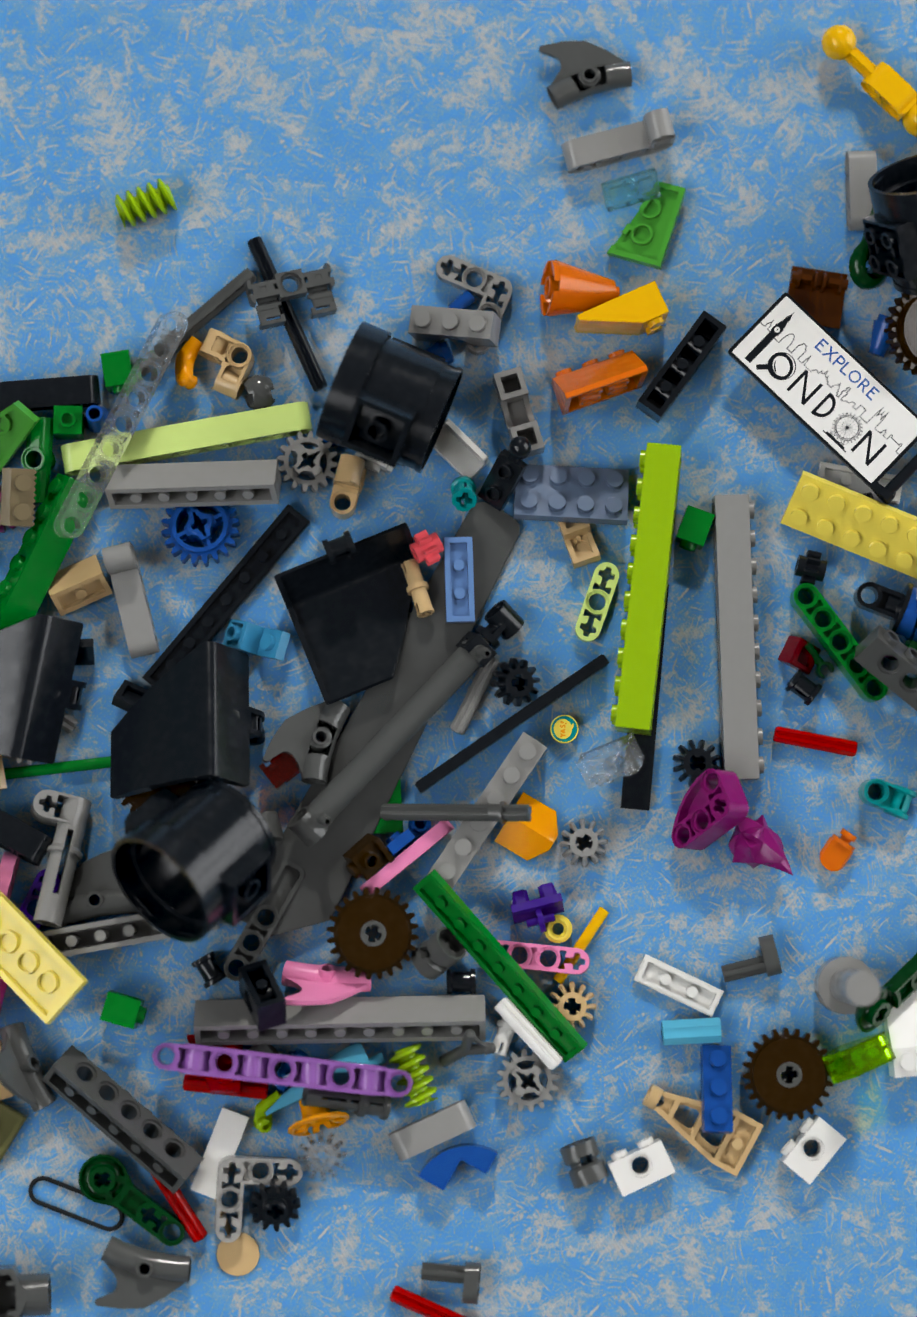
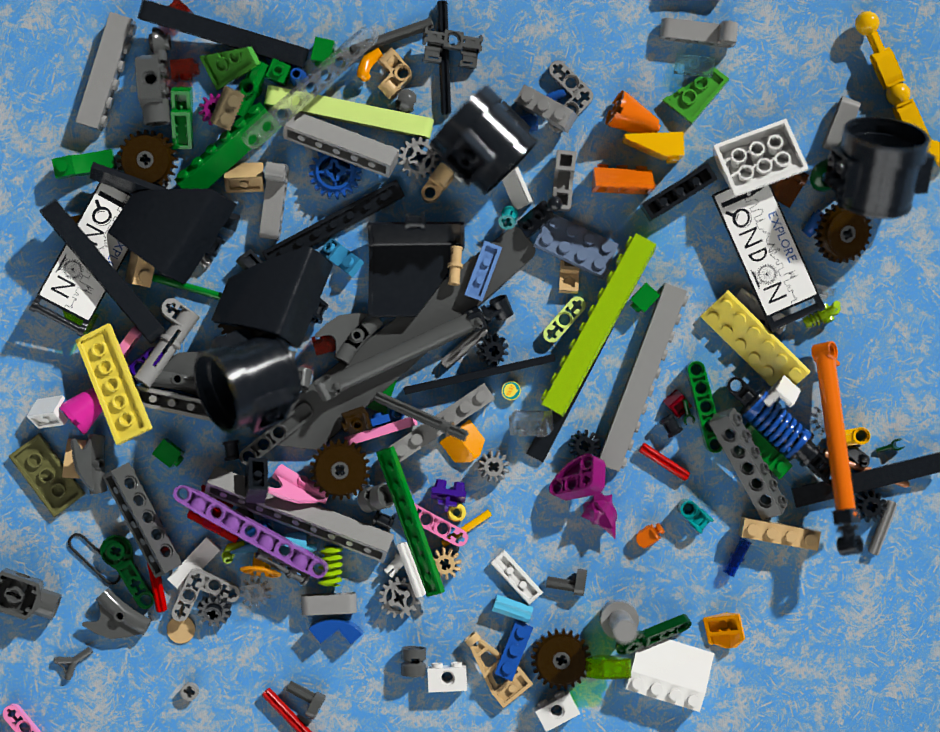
camera: 25 degrees right, 5 degrees up
coral gear [409,529,444,567] -> none
dark grey piece [439,1029,496,1067] -> none
black gear [794,550,827,585] -> none
none -> white slope [713,119,809,197]

